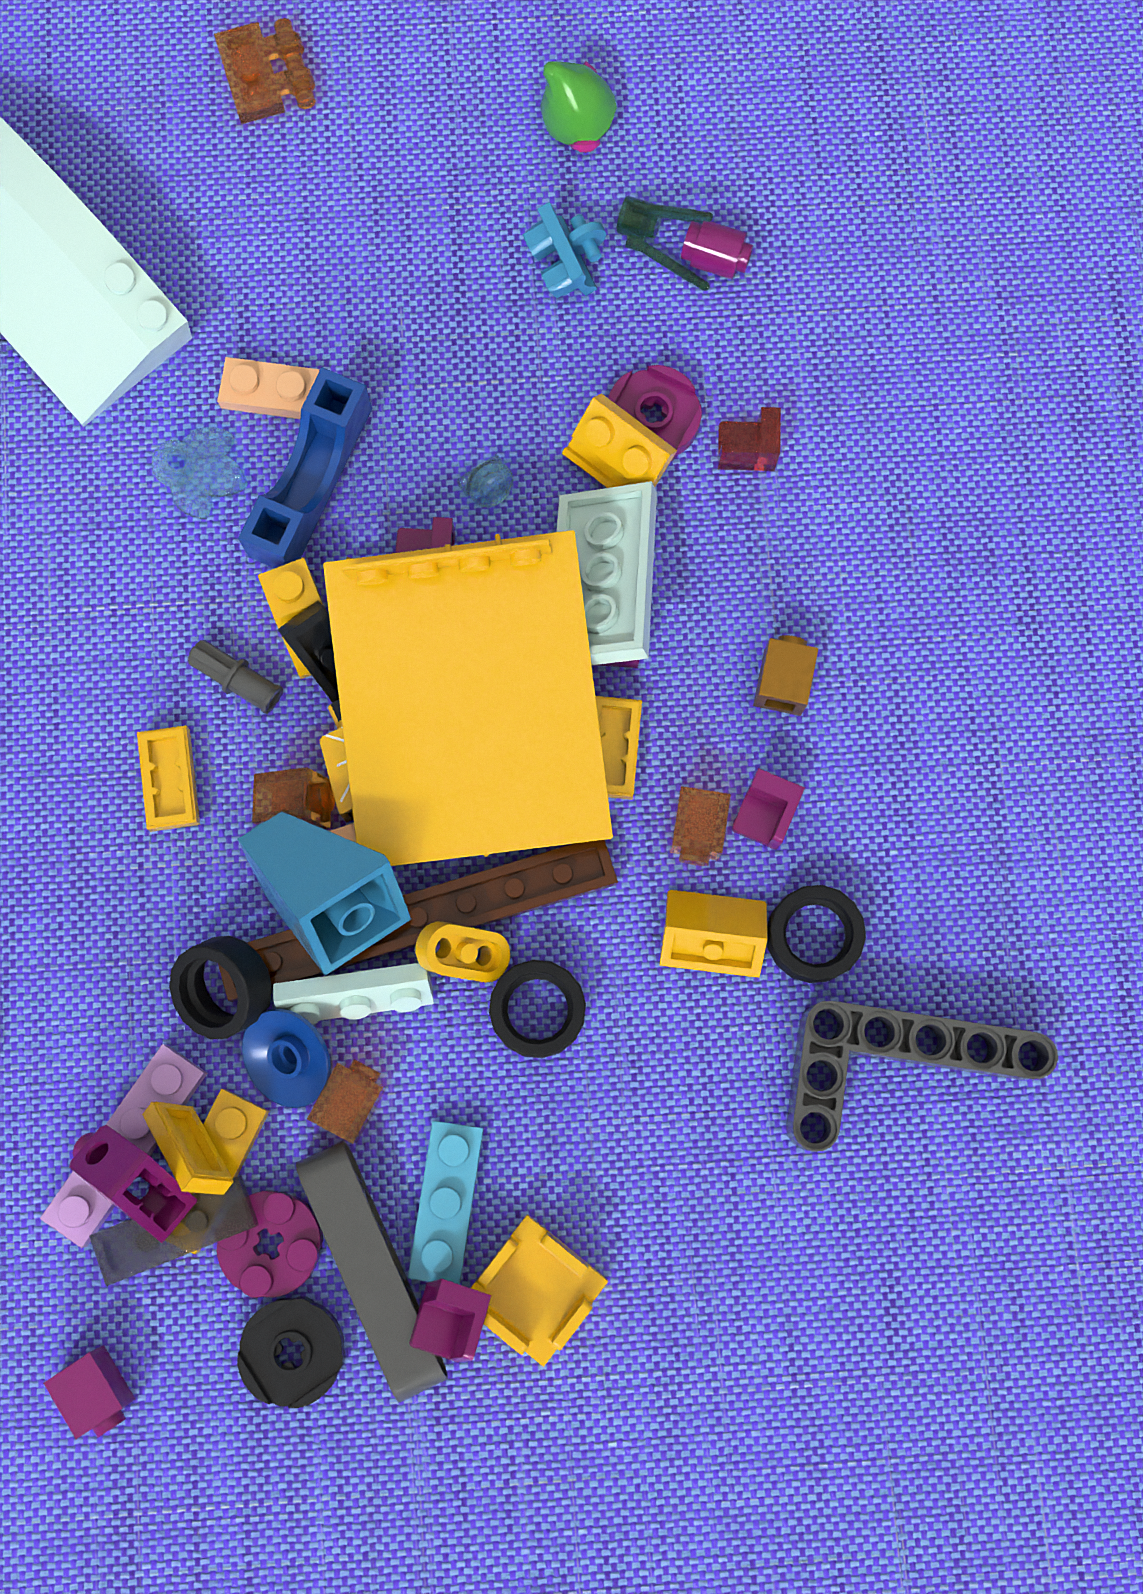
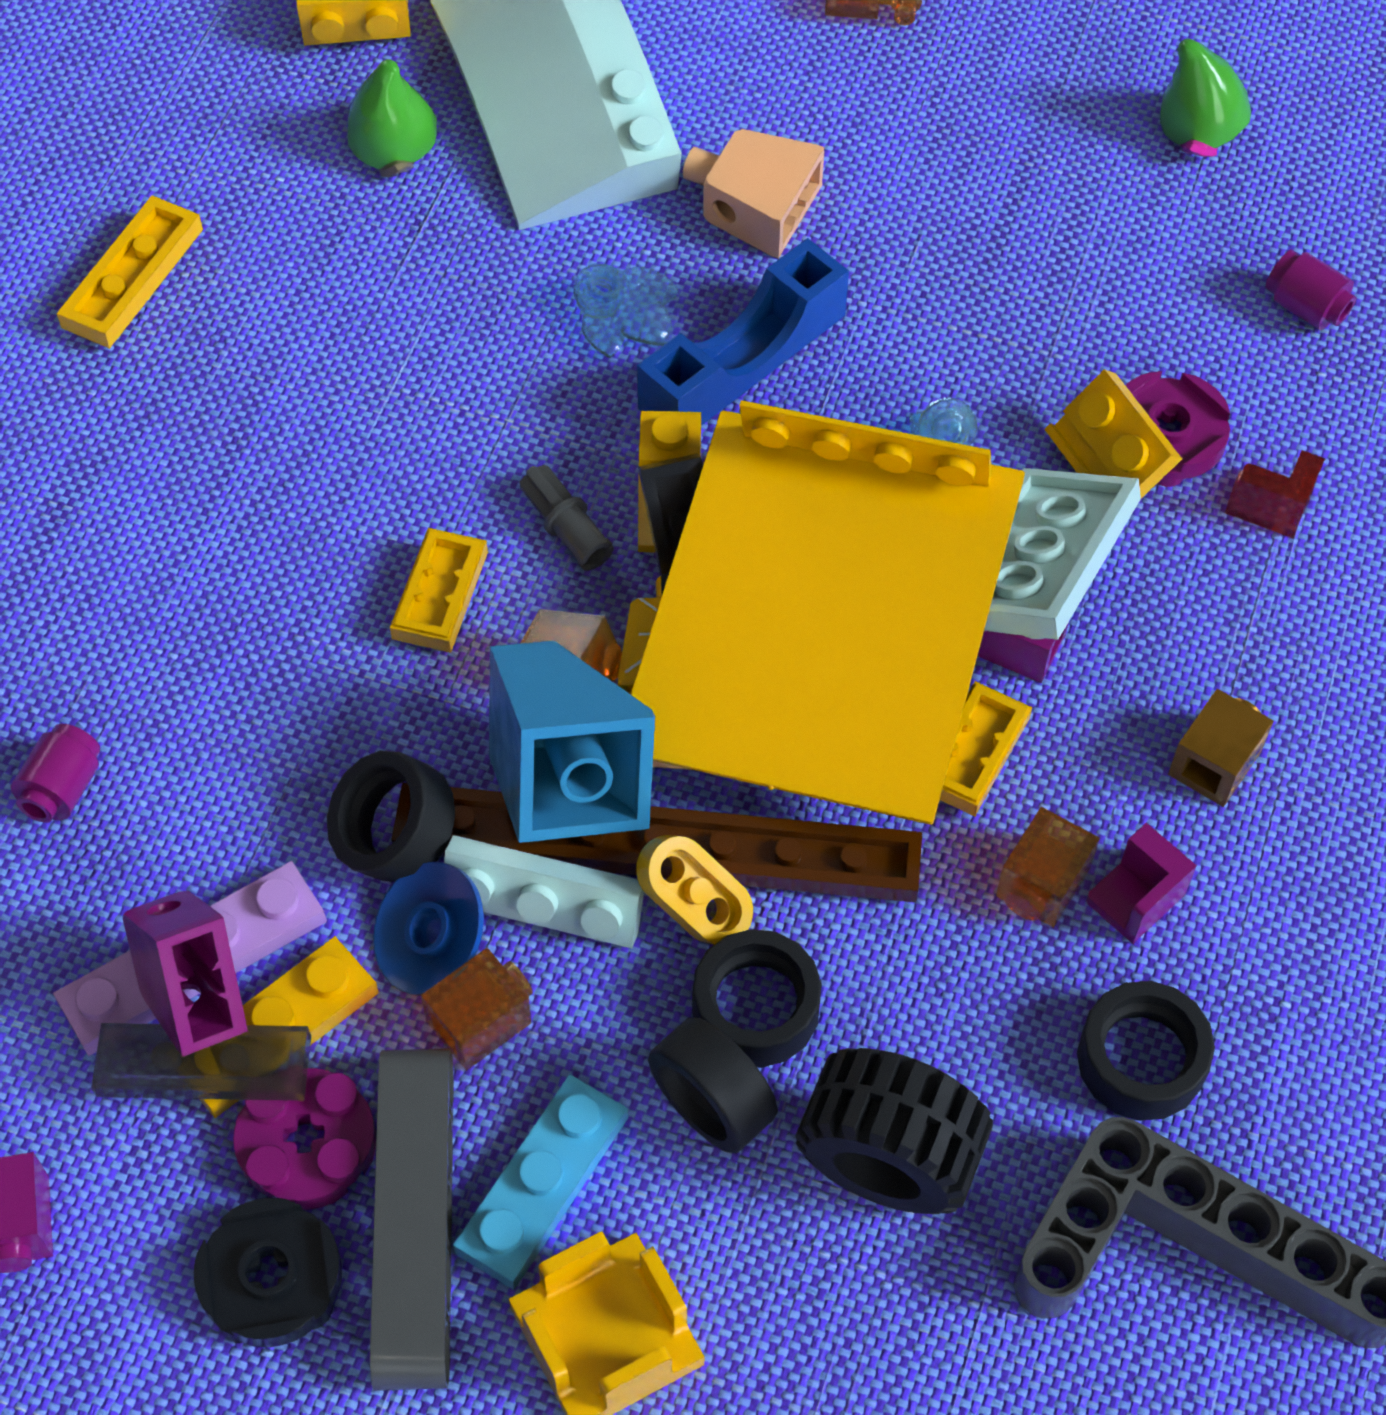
camera: 25 degrees right, 20 degrees down
yellow tile [142,1101,234,1195] -> none
light nougat plate [217,357,319,419] -> none
magenta panel [409,1279,491,1362] -> none
dark azure hips [522,202,606,298] -> none
plant [617,196,713,291] -> none
yellow panel [659,890,767,978] -> none
none -> black tyre [648,1018,778,1153]
none -> light nougat torso [683,129,825,259]
none -> black tyre [795,1048,993,1214]

